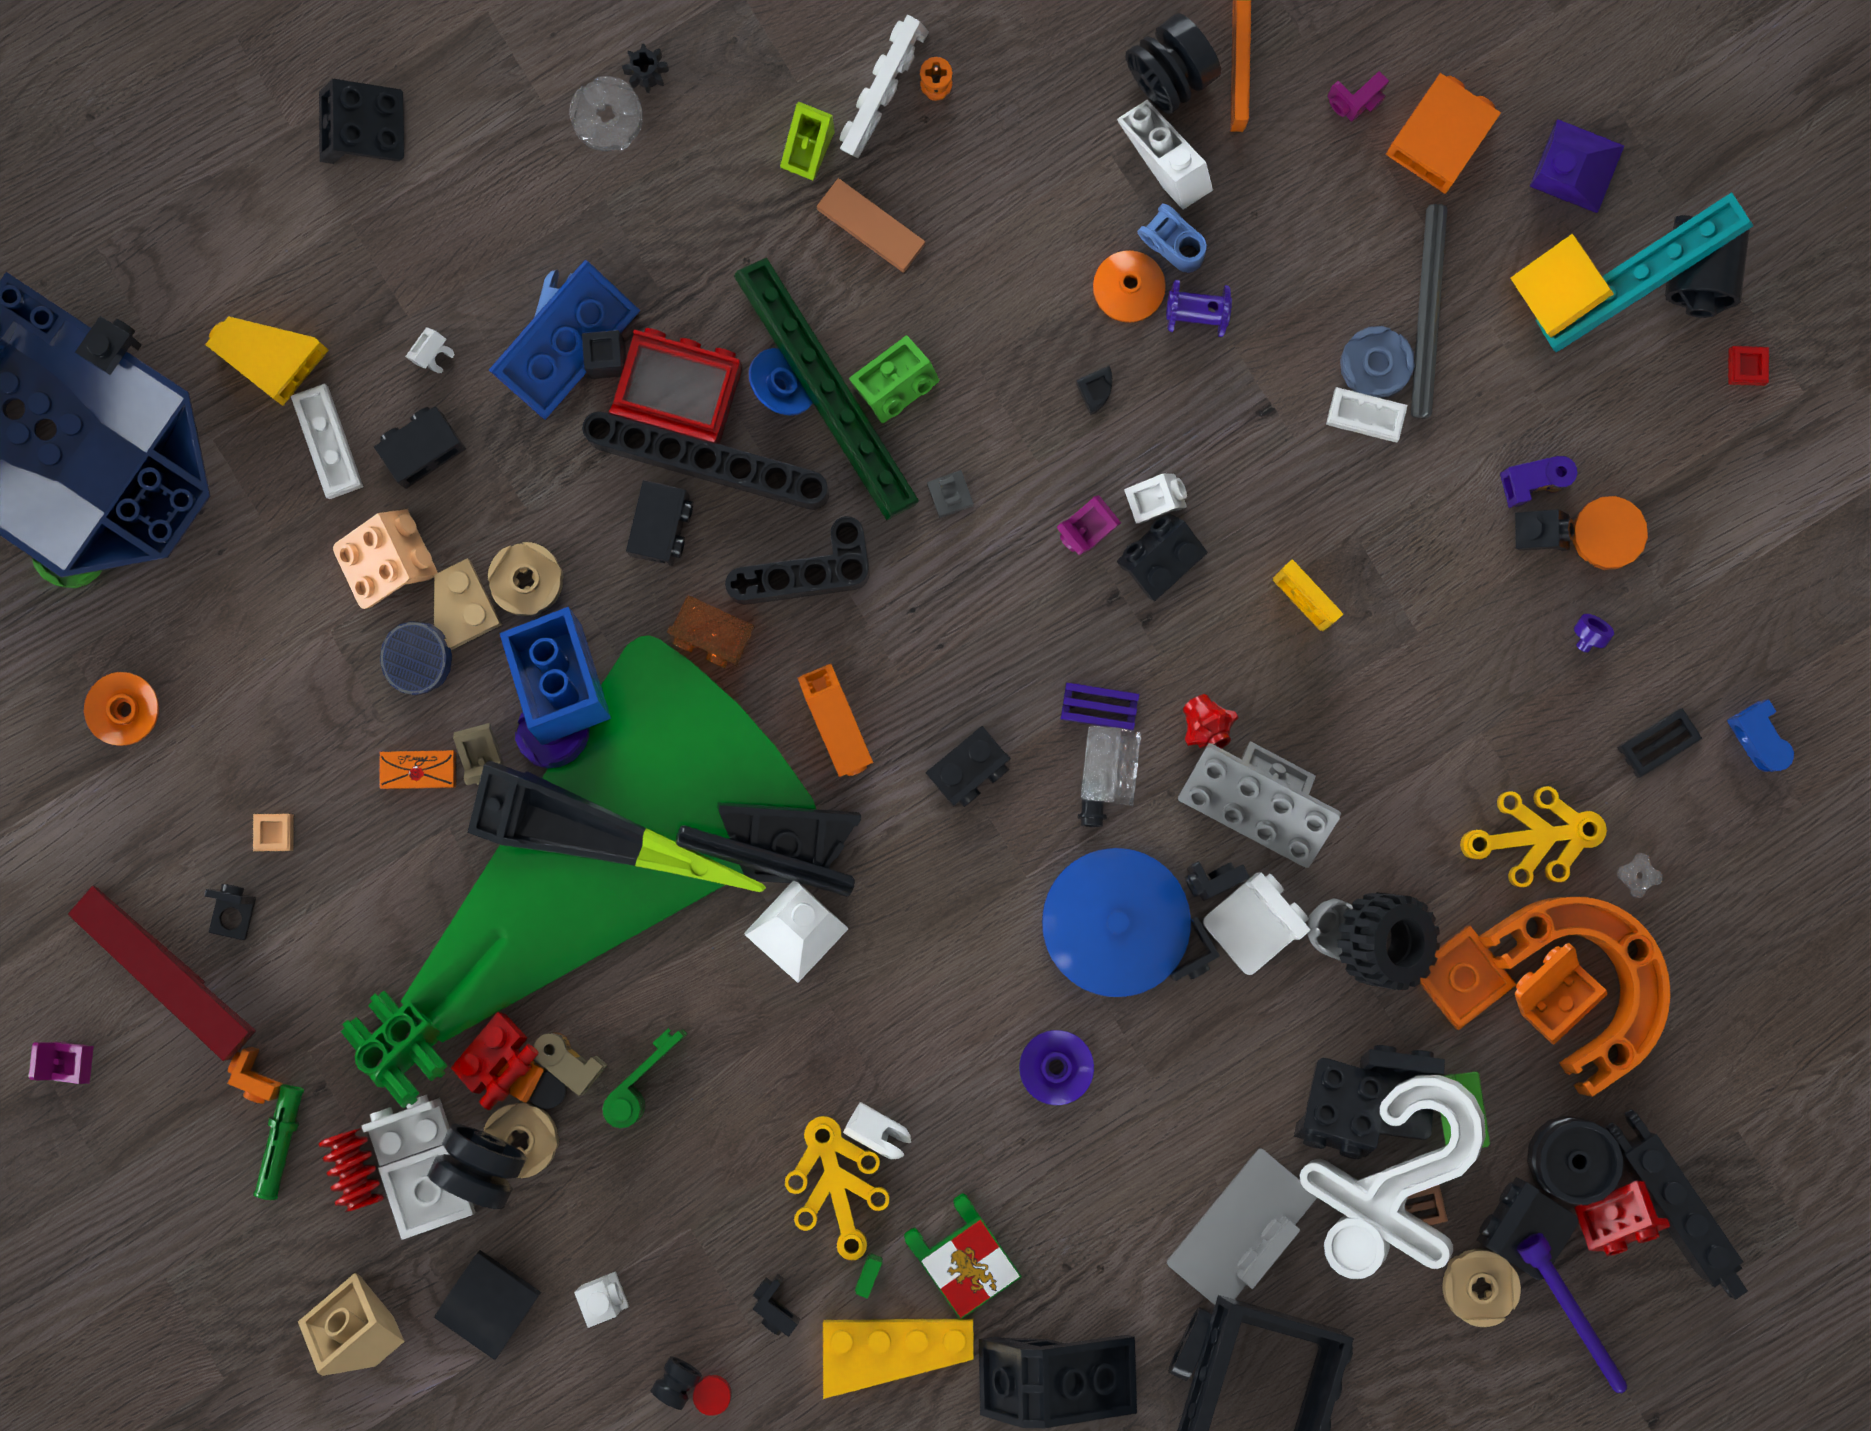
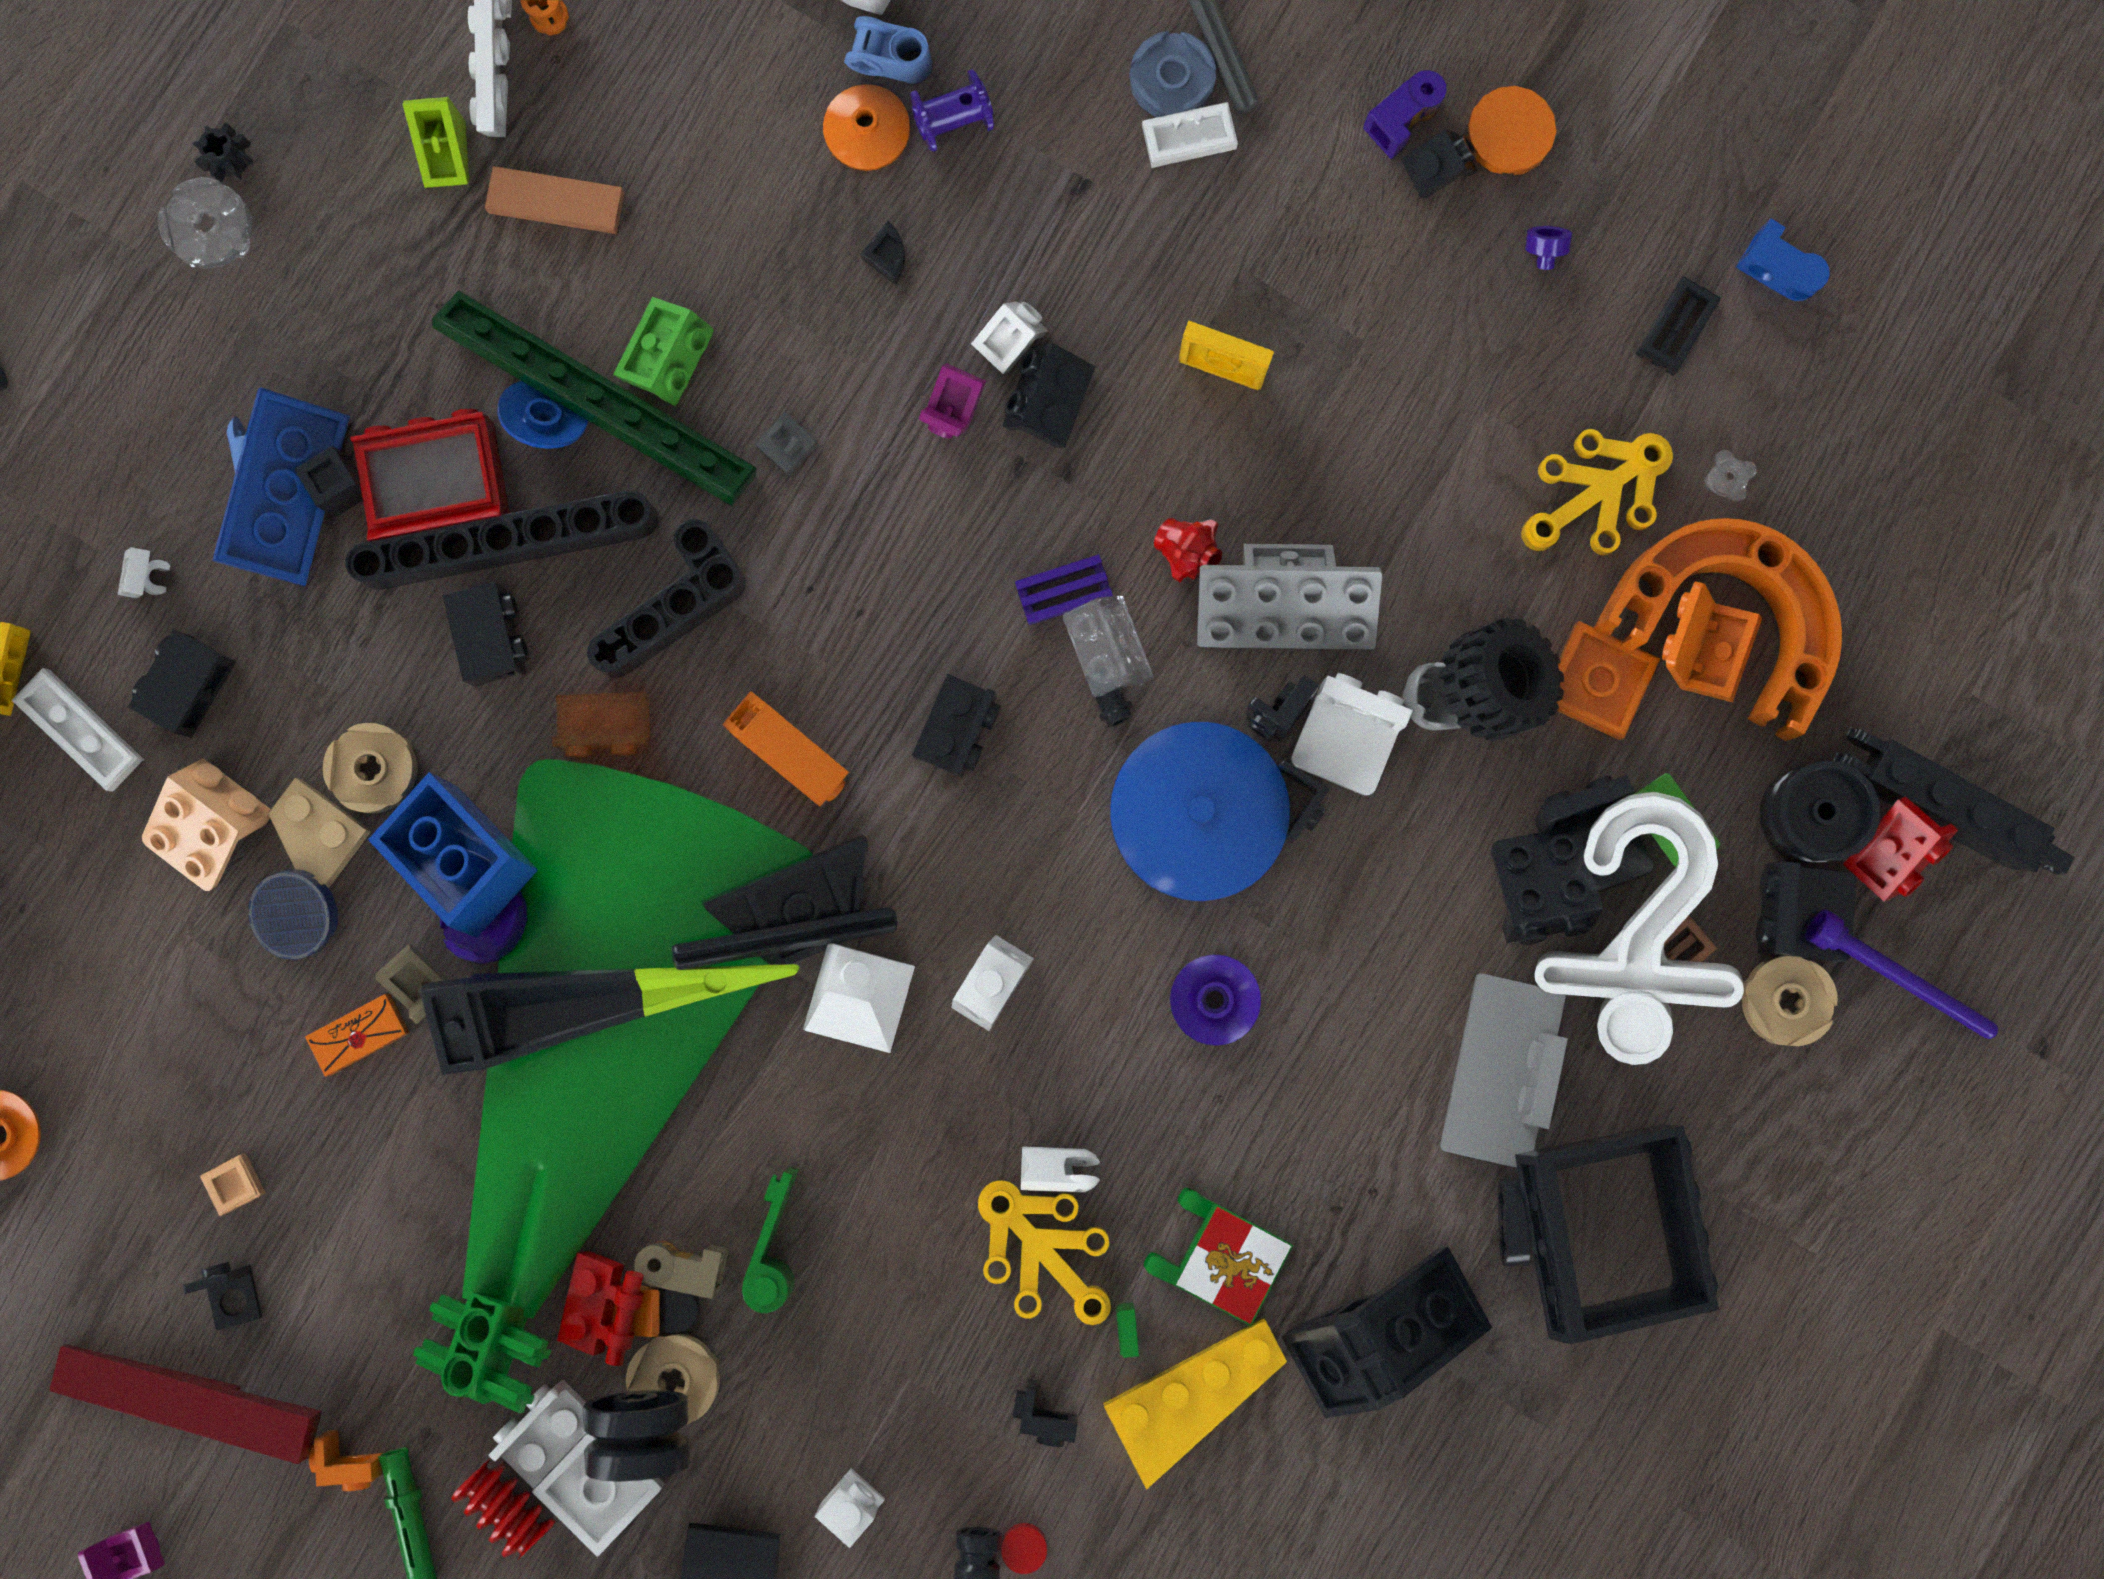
camera: 25 degrees left, 0 degrees up
none -> white torso [951,935,1034,1031]

